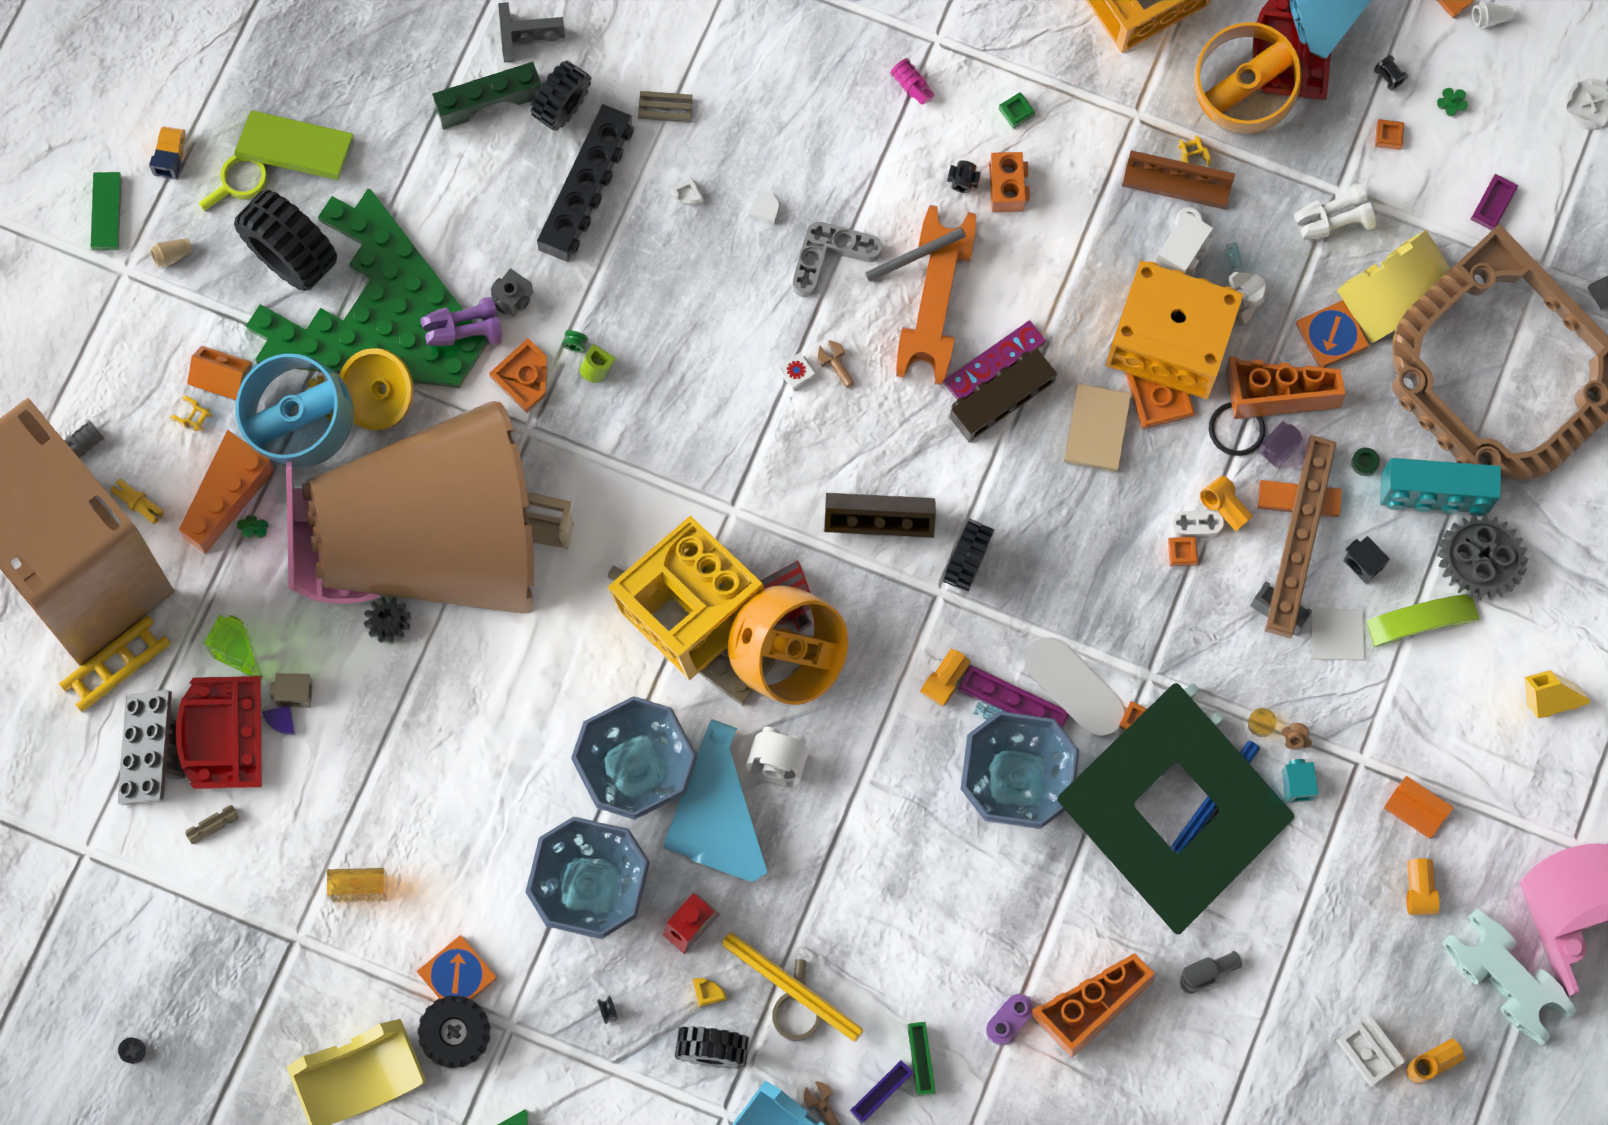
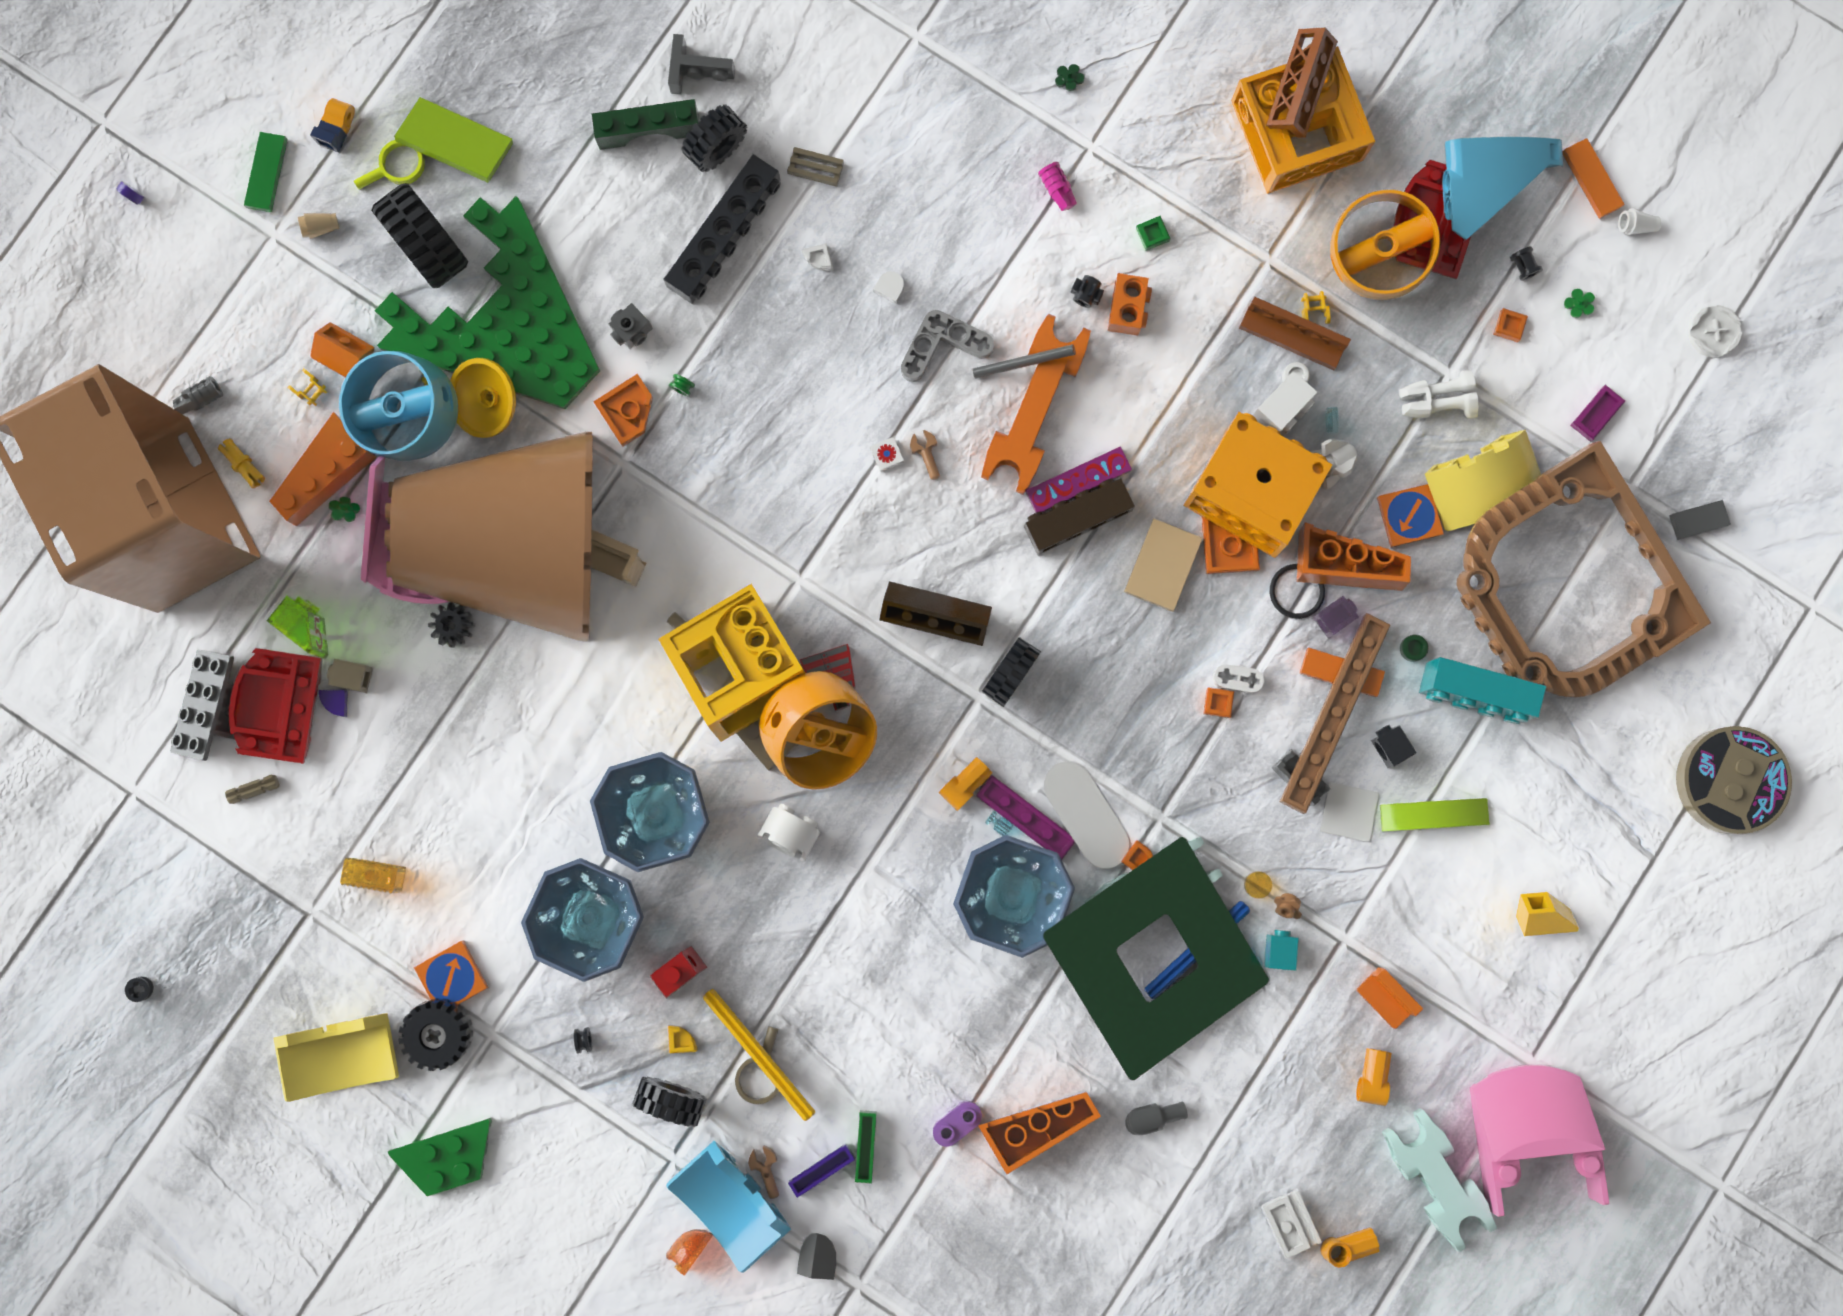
camera: 15 degrees right, 10 degrees up
yellow bar [58,615,171,713] -> none
medium lavender piece [420,297,502,346] -> none
lime plate [579,344,616,383] -> none
medium azure panel [663,719,768,882] -> none
light orange piece [1200,476,1254,531] -> none
dark grey gear [1437,514,1529,601] -> none

